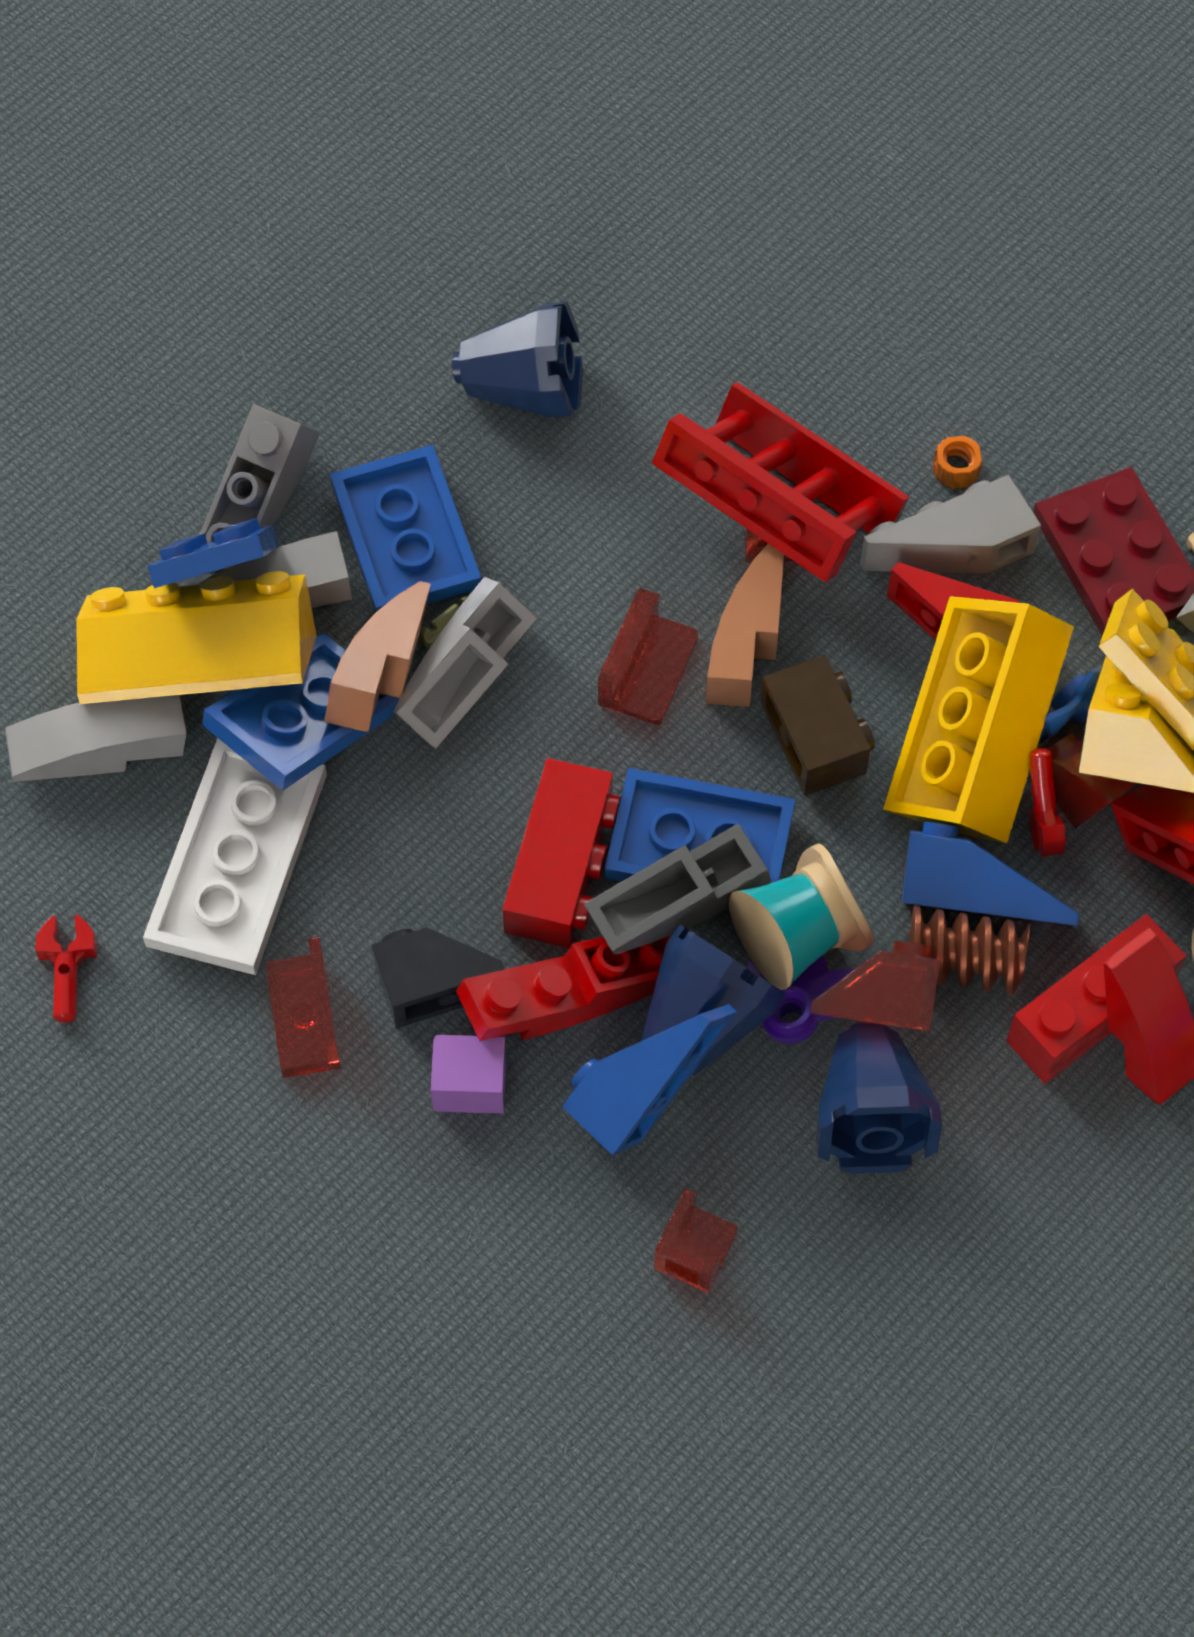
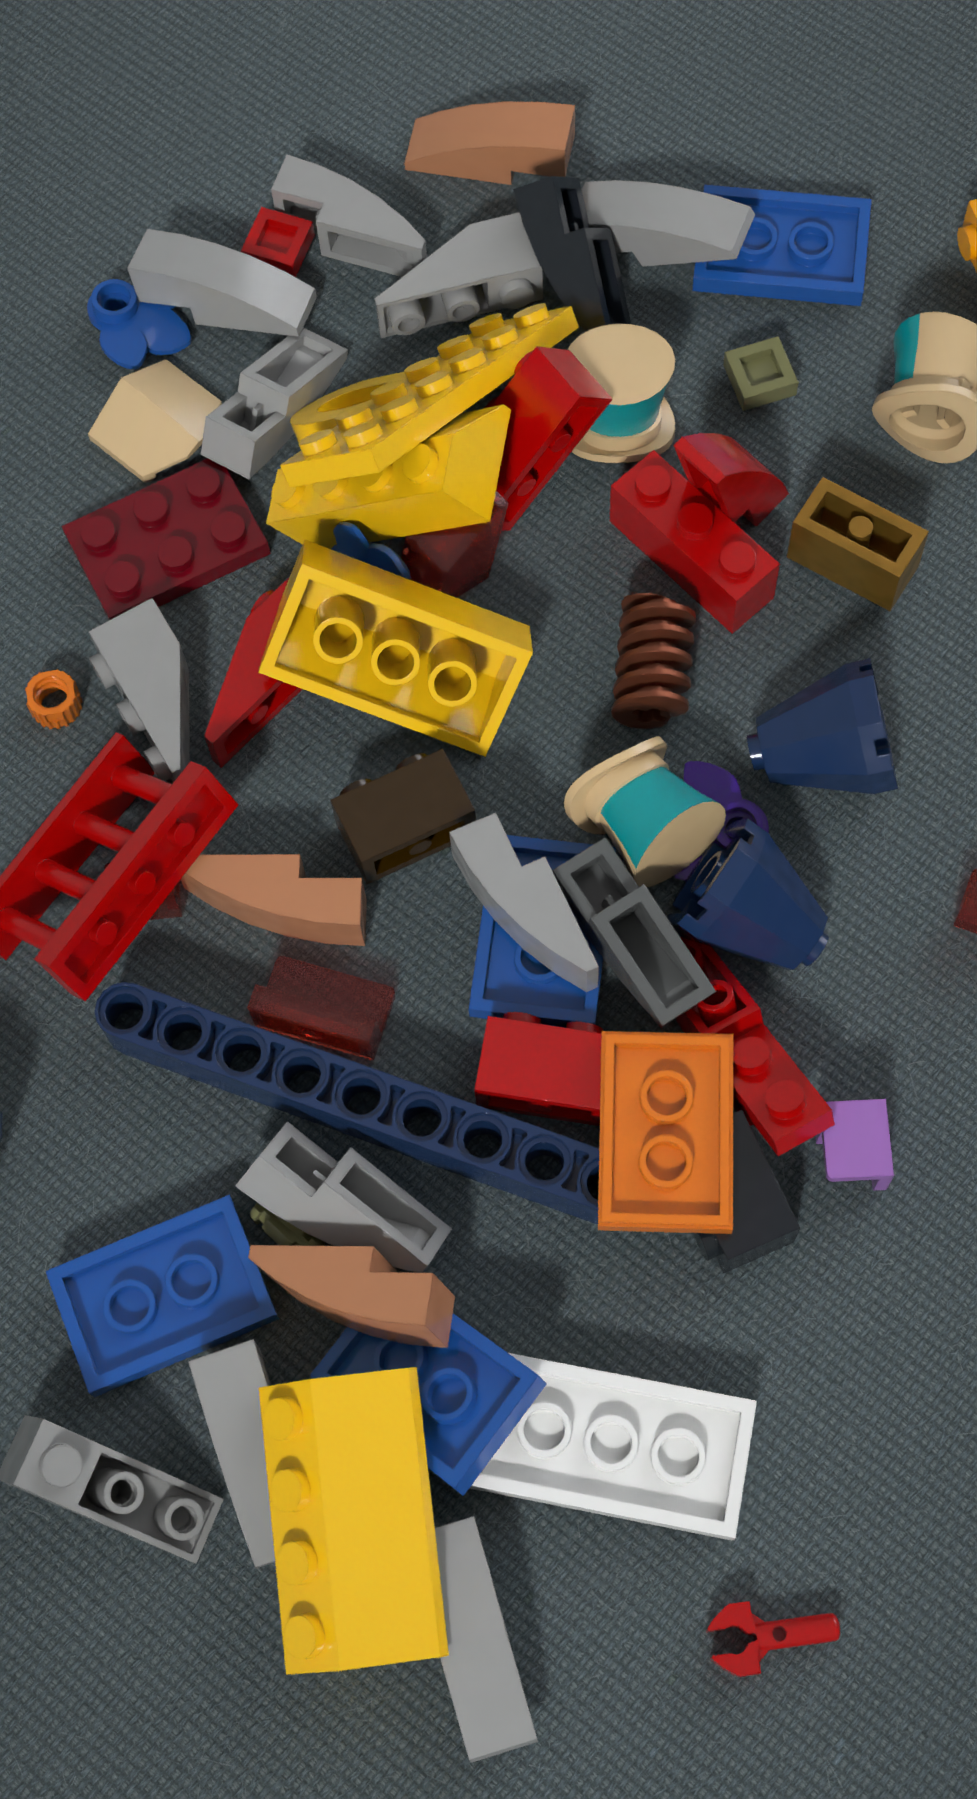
camera: 90 degrees left, 5 degrees up
blue plate [147,518,280,588] -> none
clear red panel [265,936,341,1078] -> none
blue slope [562,1004,737,1155] -> none
clear red slope [811,940,940,1031] -> none
blue slope [901,822,1079,926] -> none
red bar [1027,748,1066,857] -> none
none -> dark blue beam [95,982,599,1224]
none -> light grey slope [449,813,599,992]
none -> orange tile [598,1031,733,1234]
none -> pearl gold brick [787,477,929,611]

